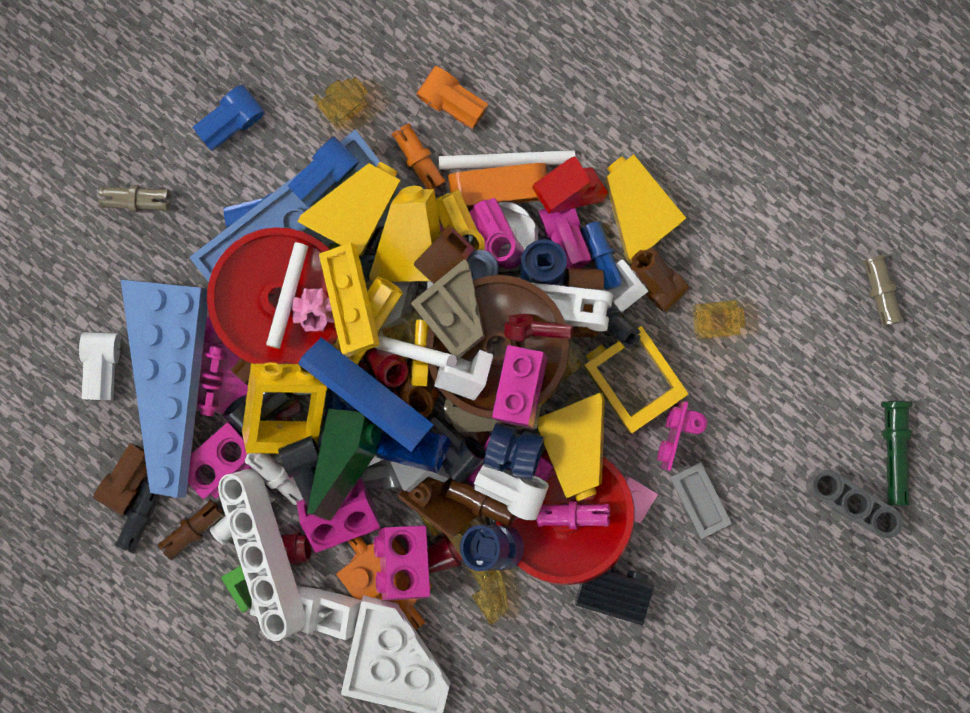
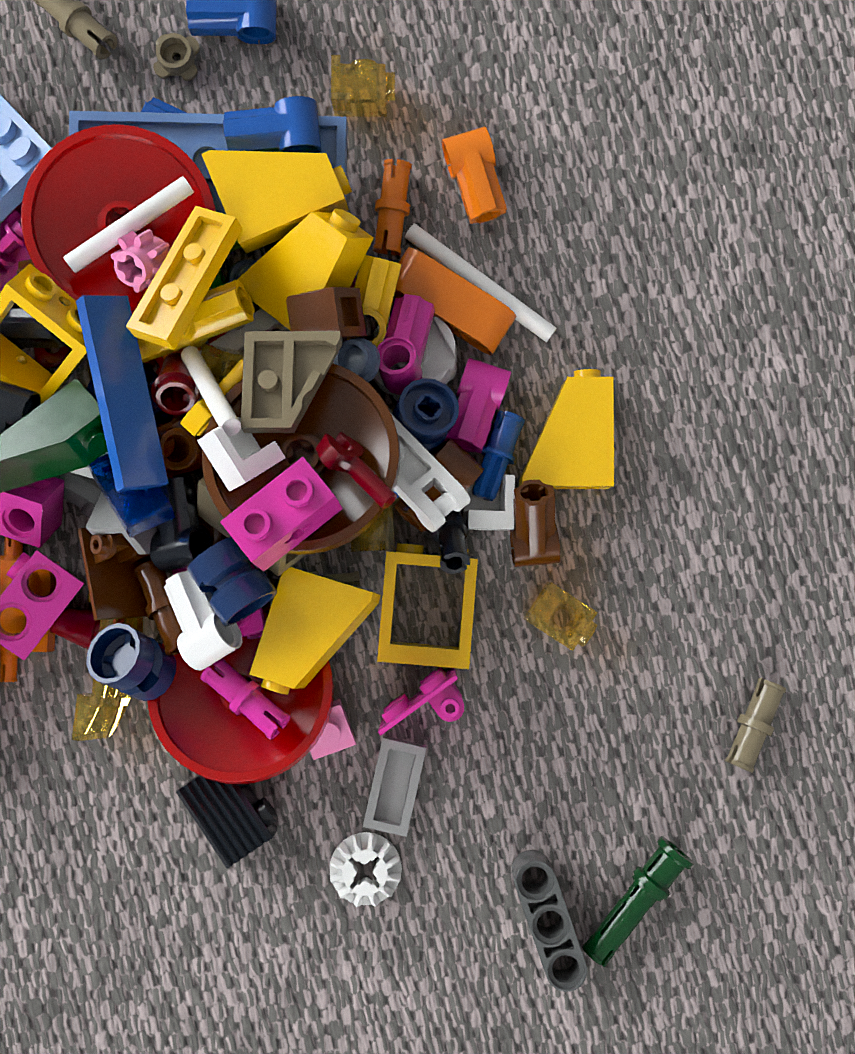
camera: 35 degrees right, 0 degrees up
red slope [532,156,608,214] -> none
none -> dark tan plate [153,33,200,81]
none -> white gear [330,832,402,907]

